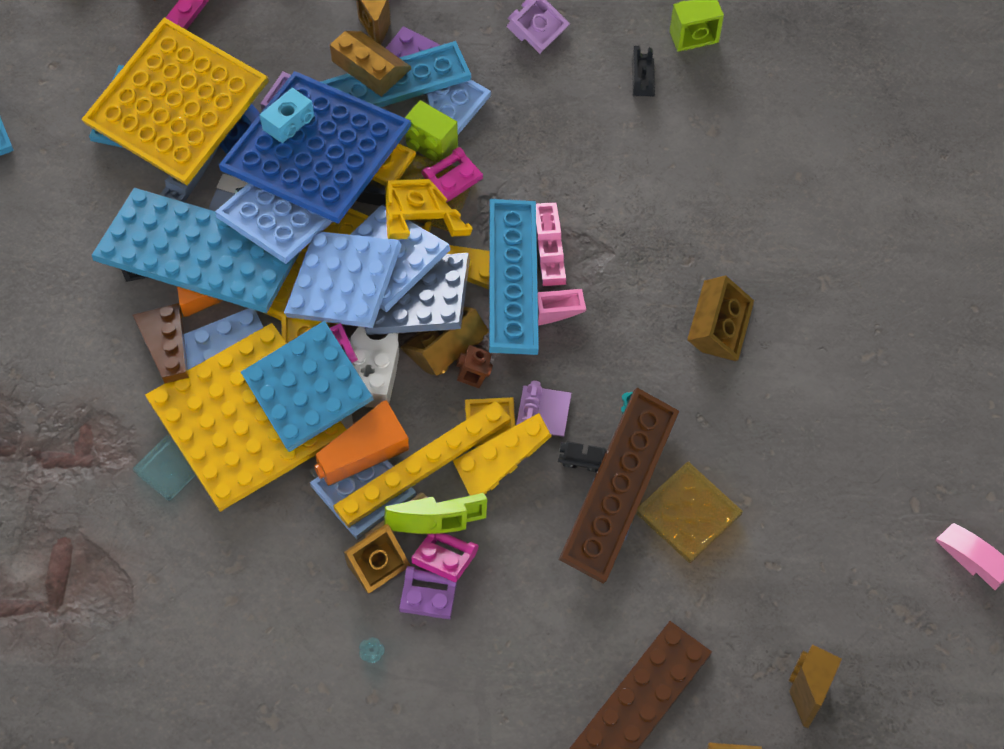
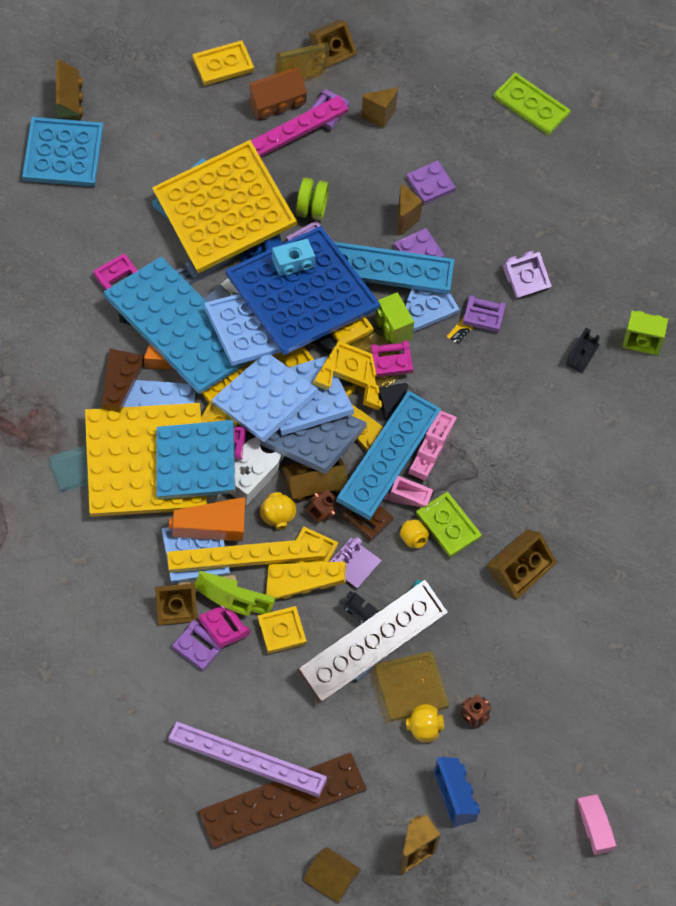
camera: 25 degrees right, 0 degrees up
pearl gold slope [330,31,411,97] -> none
clear light blue plate [359,638,385,663] -> none
none -> dark pink plate [93,253,138,290]
none -> lavender plate [168,722,327,797]
none -> yellow plate [258,606,307,654]
none -> yellow plant [259,492,297,530]
none -> lime wheel [296,177,329,221]
none -> reddish brown plate [341,506,393,542]
none -> black slope [378,383,408,421]
none -> yellow head [400,520,429,548]
none -> yellow plant [406,704,444,743]
none -> lime plate [416,492,482,558]
none -> blue slope [434,757,480,828]
none -> sticker [447,315,473,344]
none -> copper brick [461,694,491,729]
none -> medium lavender plate [463,295,506,333]

